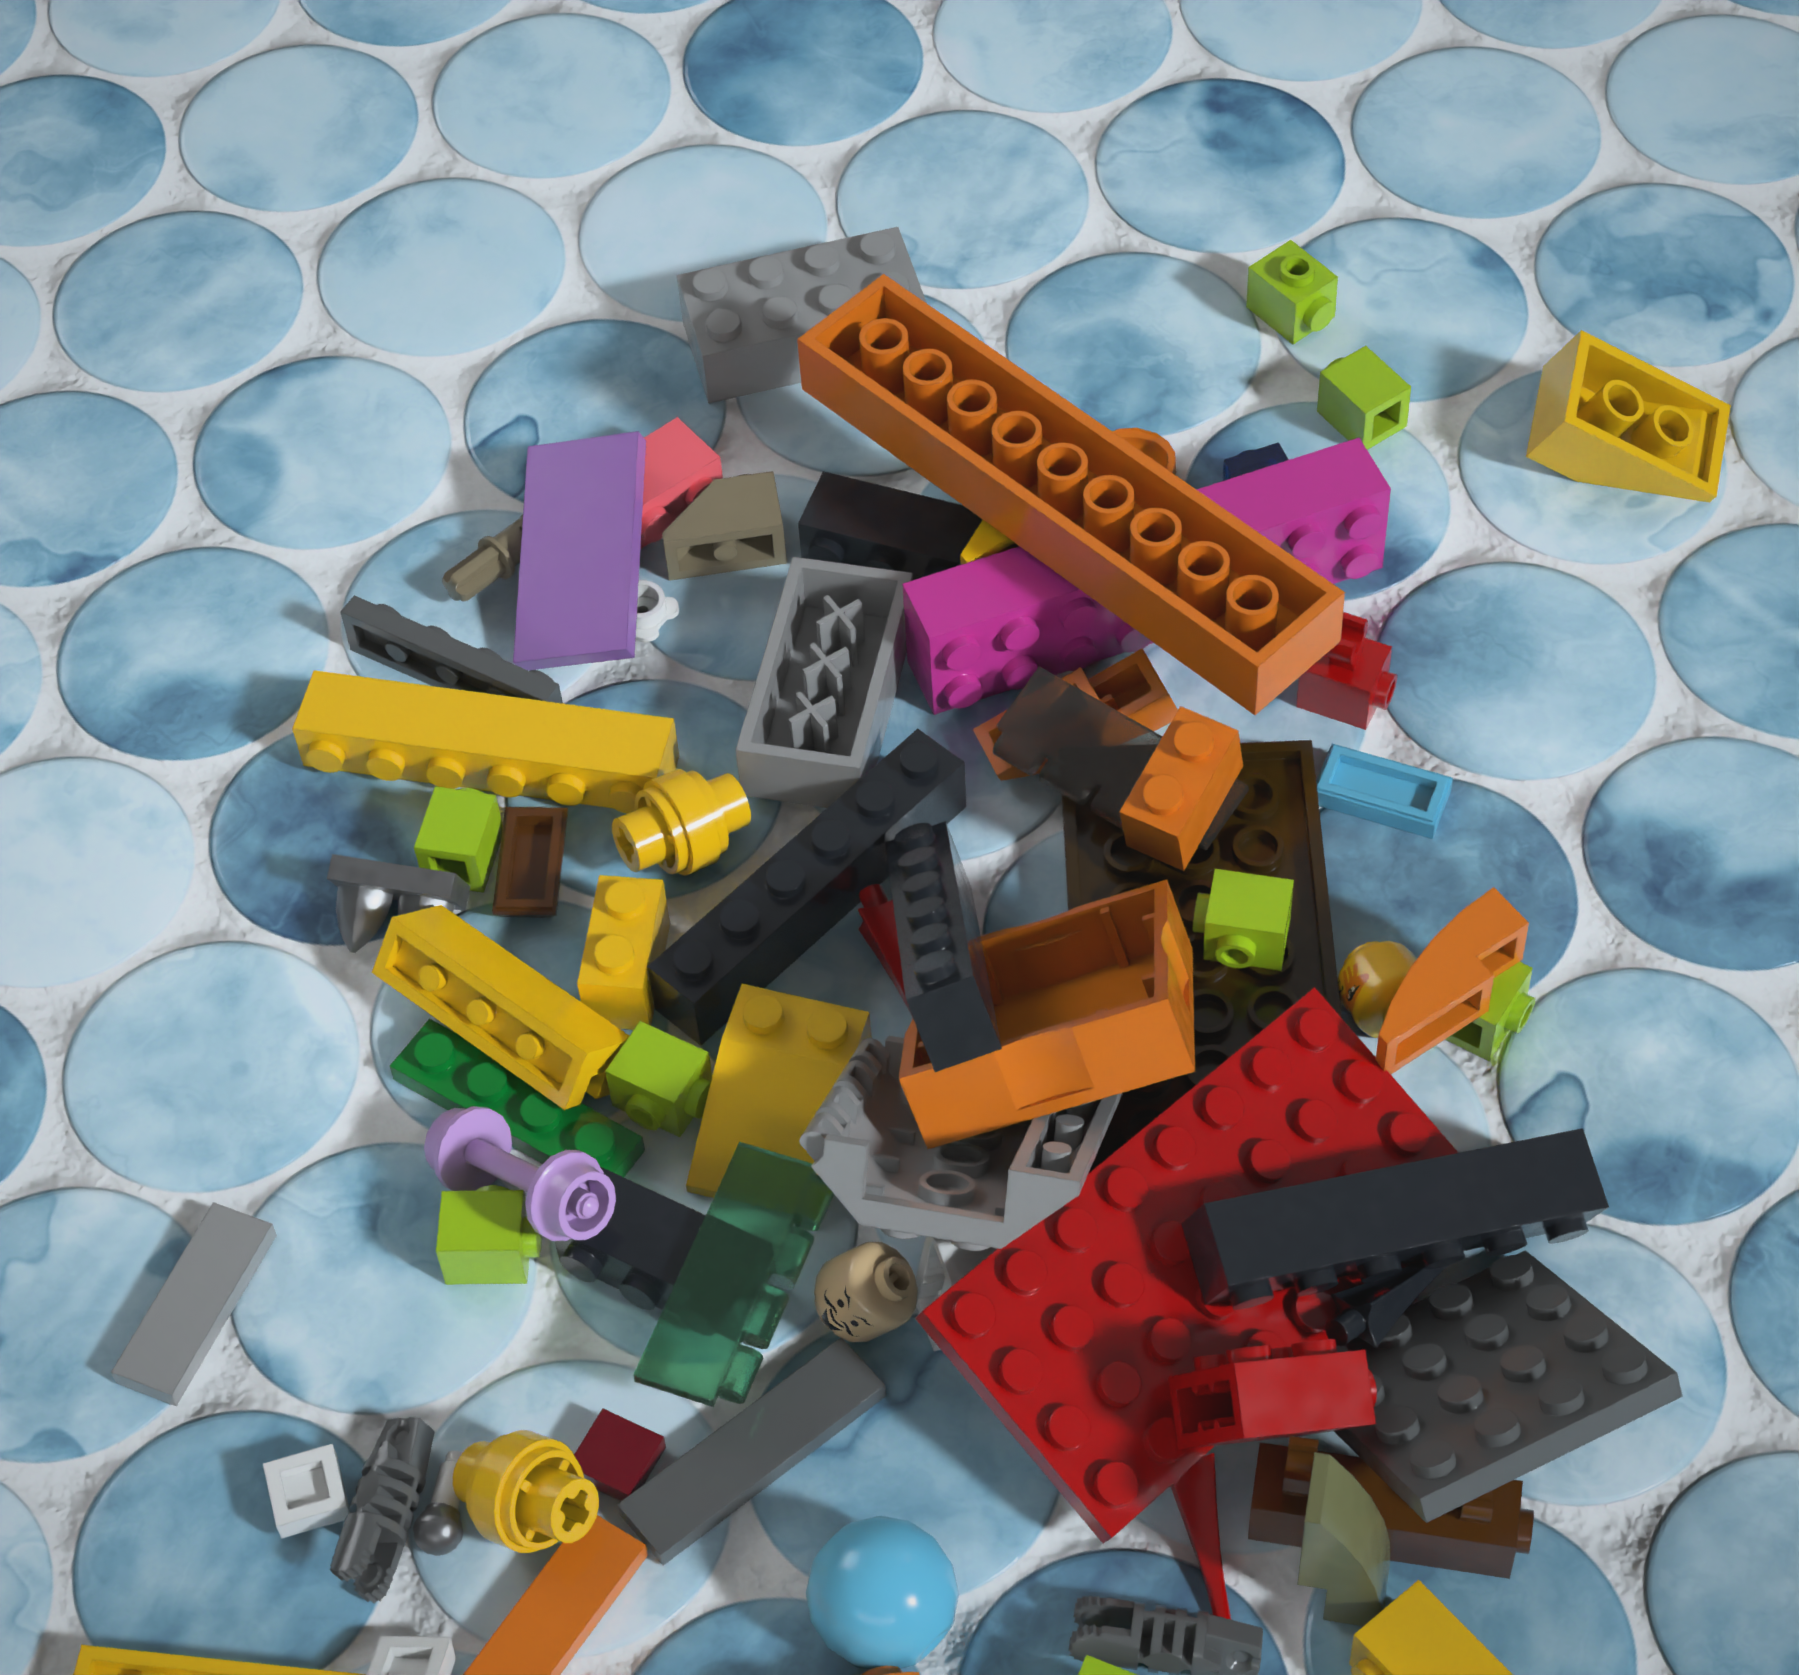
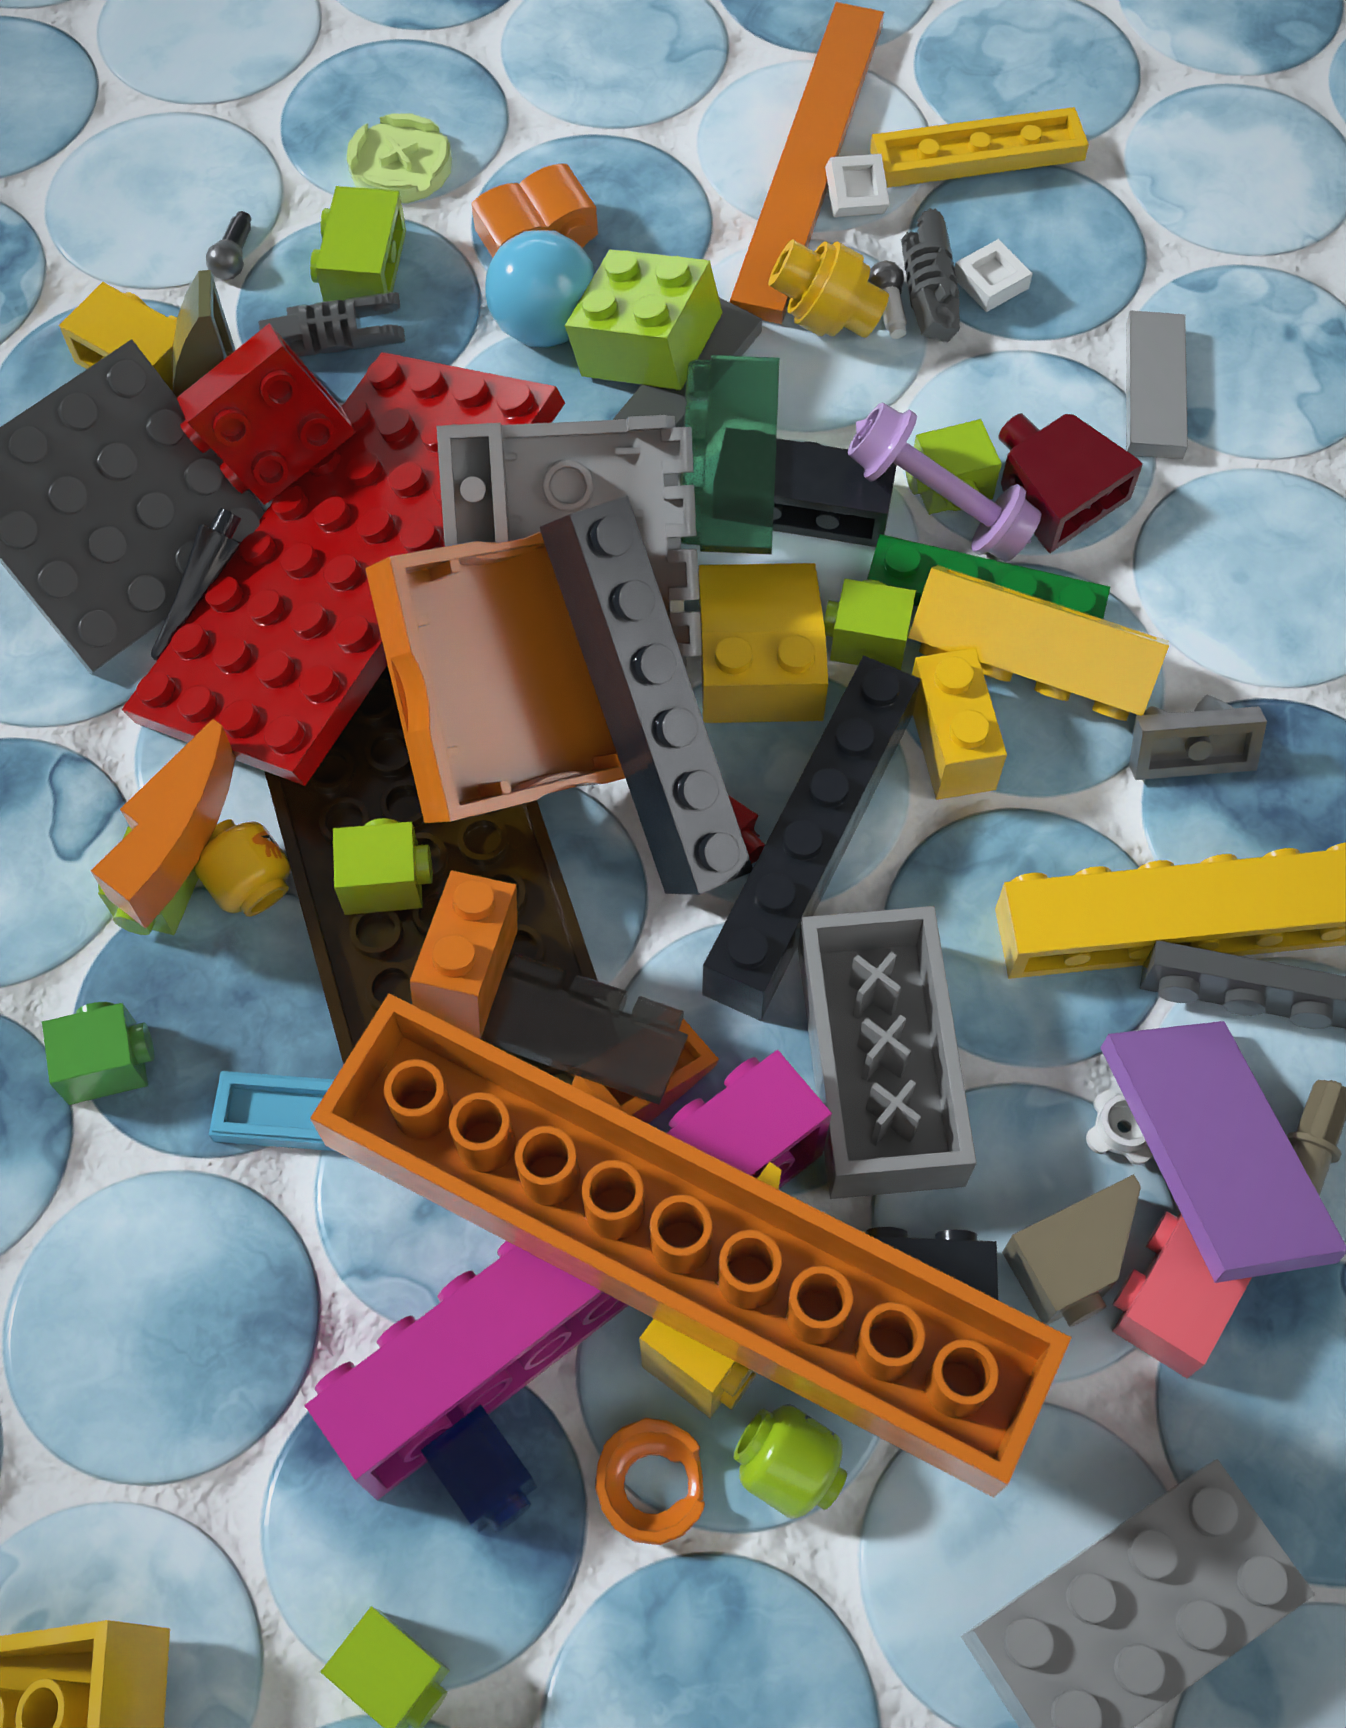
camera: 160 degrees right, 10 degrees up
lime brick [414,786,503,893] -> none
reddish brown tile [492,807,568,918] -> none
dark red tile [574,1408,666,1501] -> none
yellow piece [612,769,751,876] -> none
black brick [1181,1128,1609,1310] -> none
red brick [1296,612,1398,730] -> none
none -> bright green brick [42,1002,154,1105]
none -> lime brick [565,249,723,390]
none -> dark red torso [998,413,1143,553]

